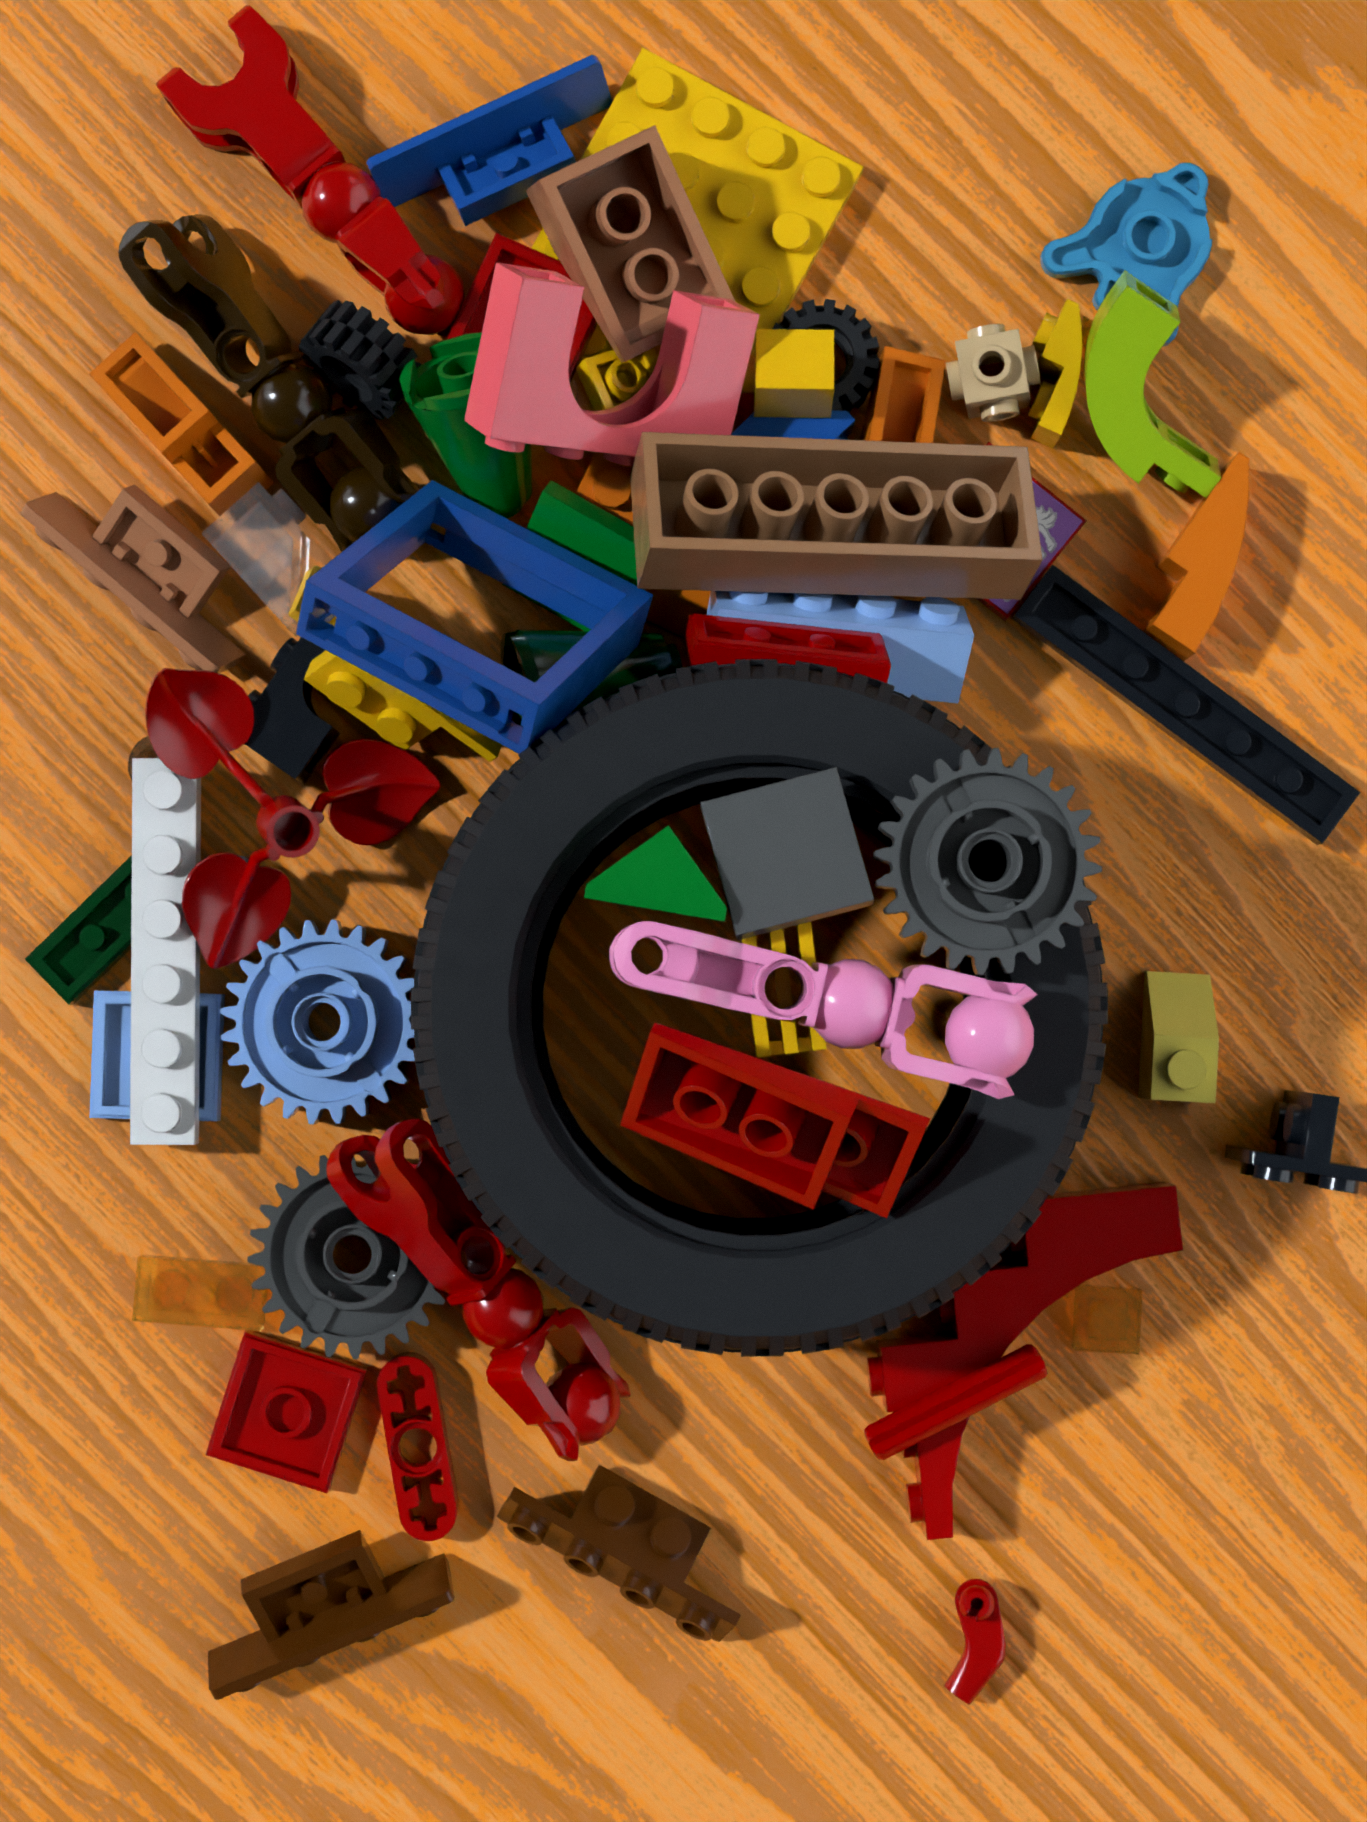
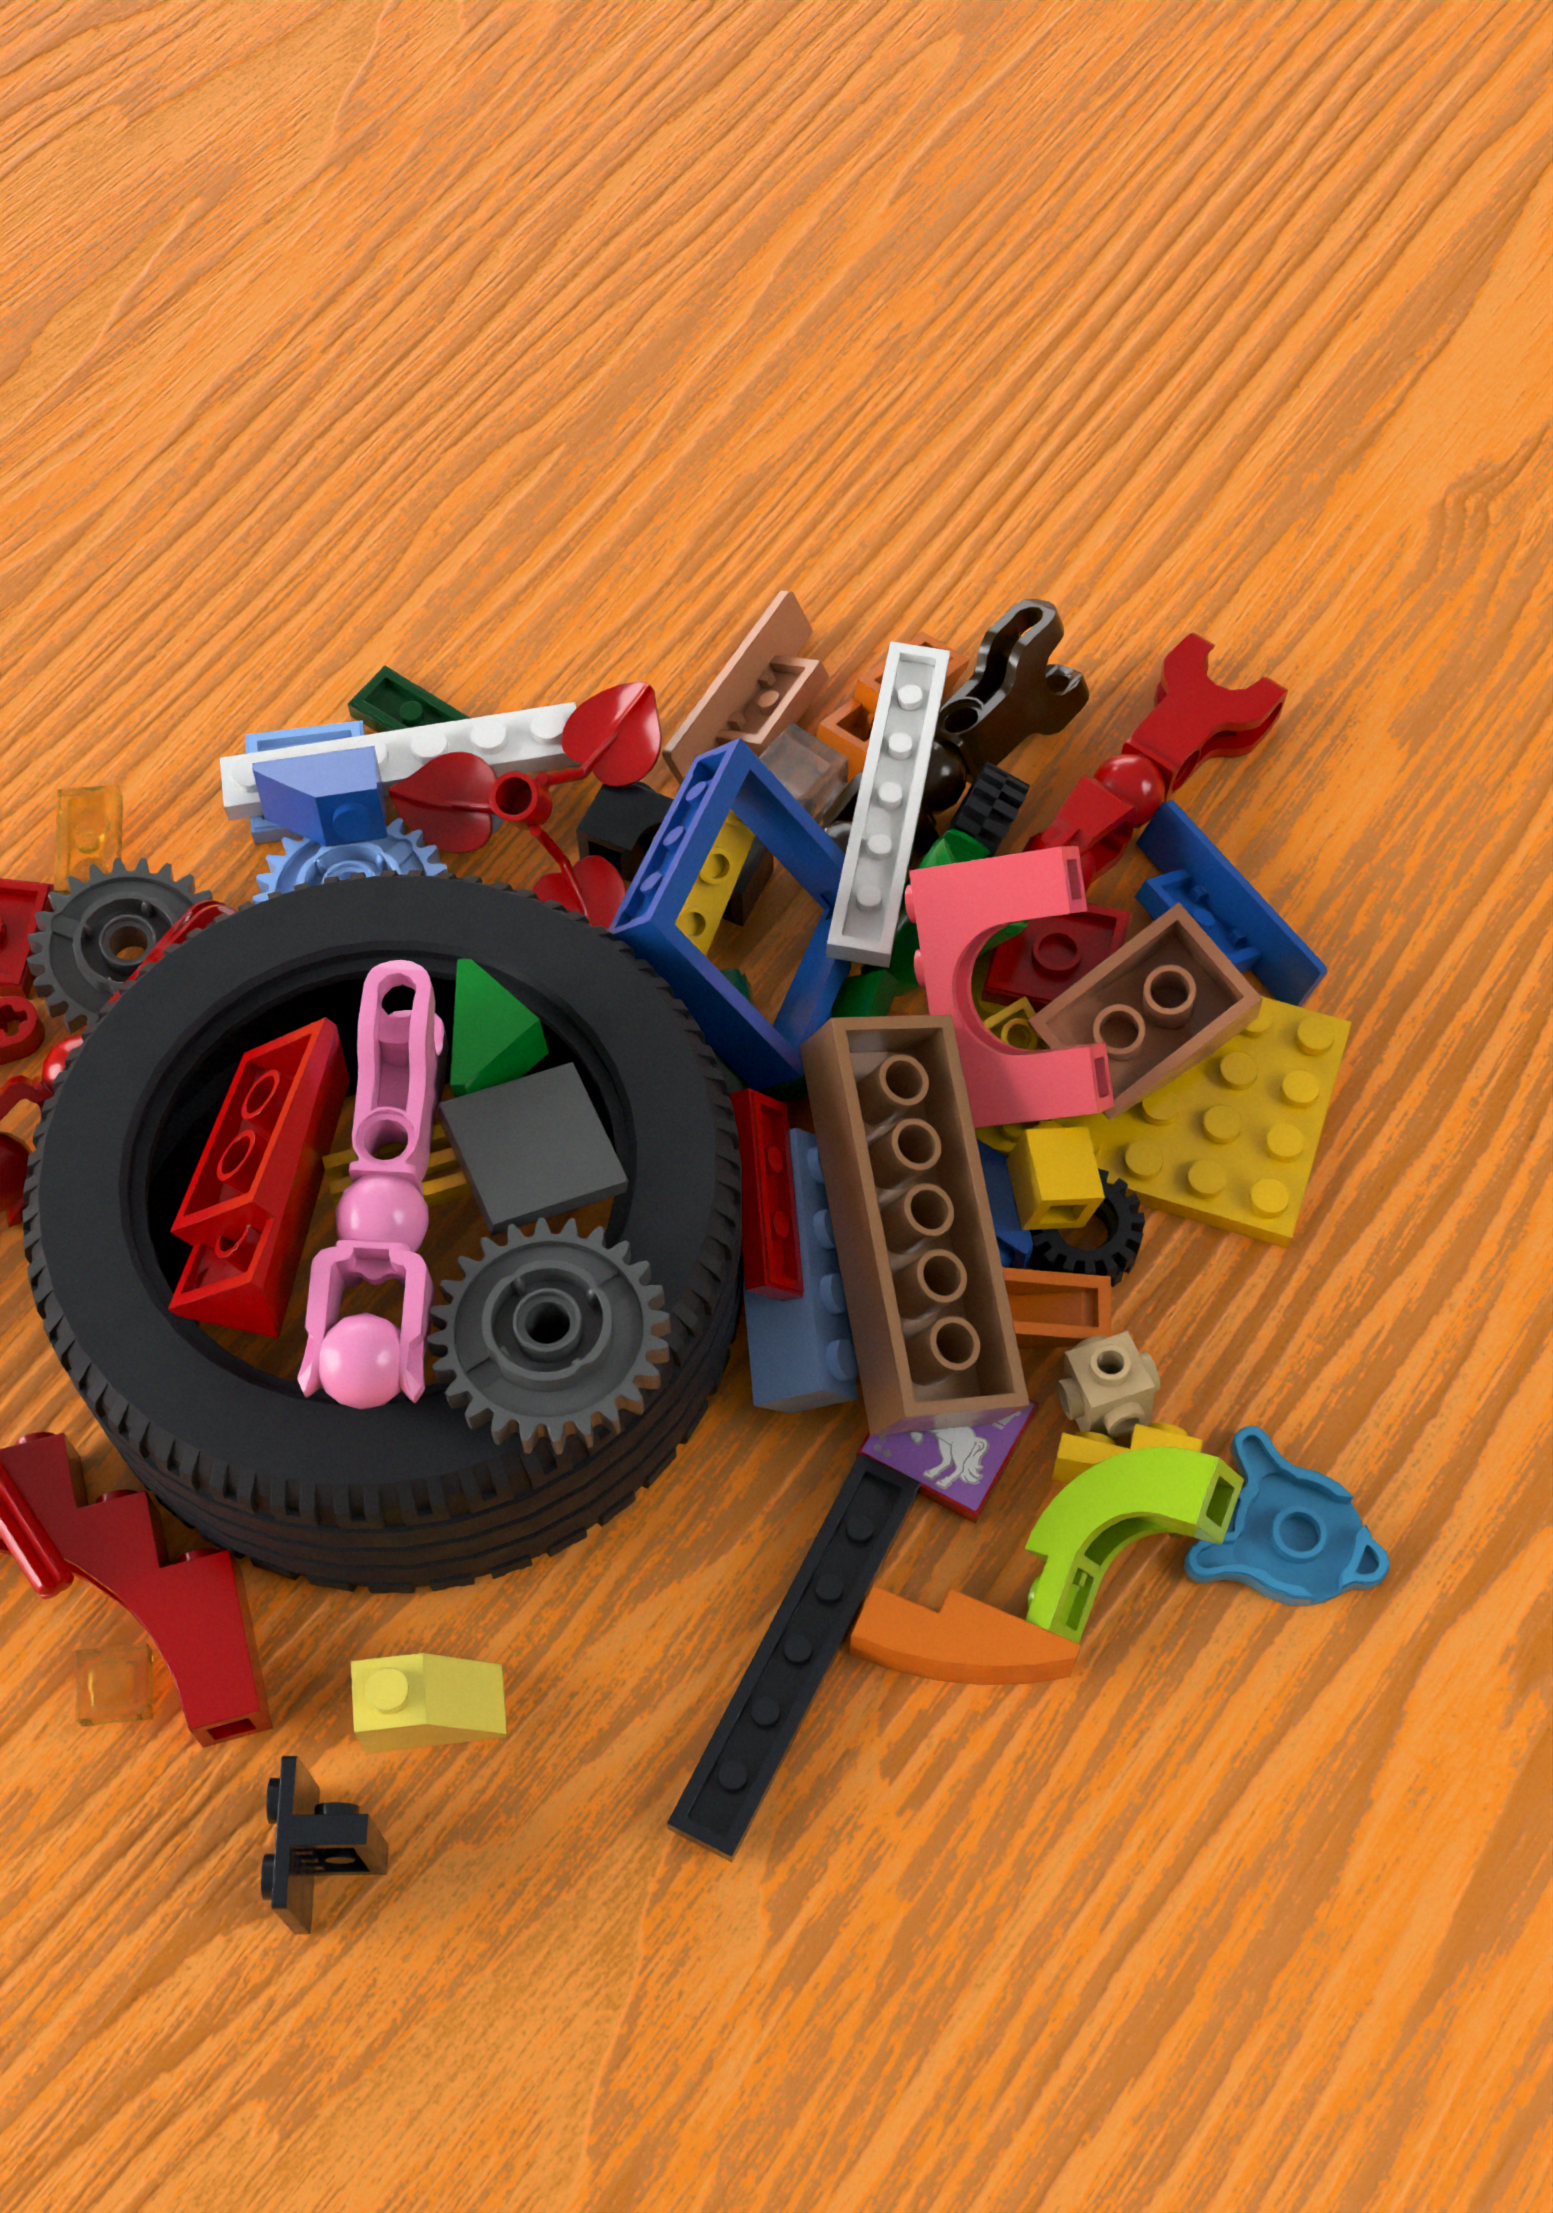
camera: 80 degrees right, 25 degrees down
none -> blue slope [252,746,388,847]
none -> white plate [826,641,950,968]

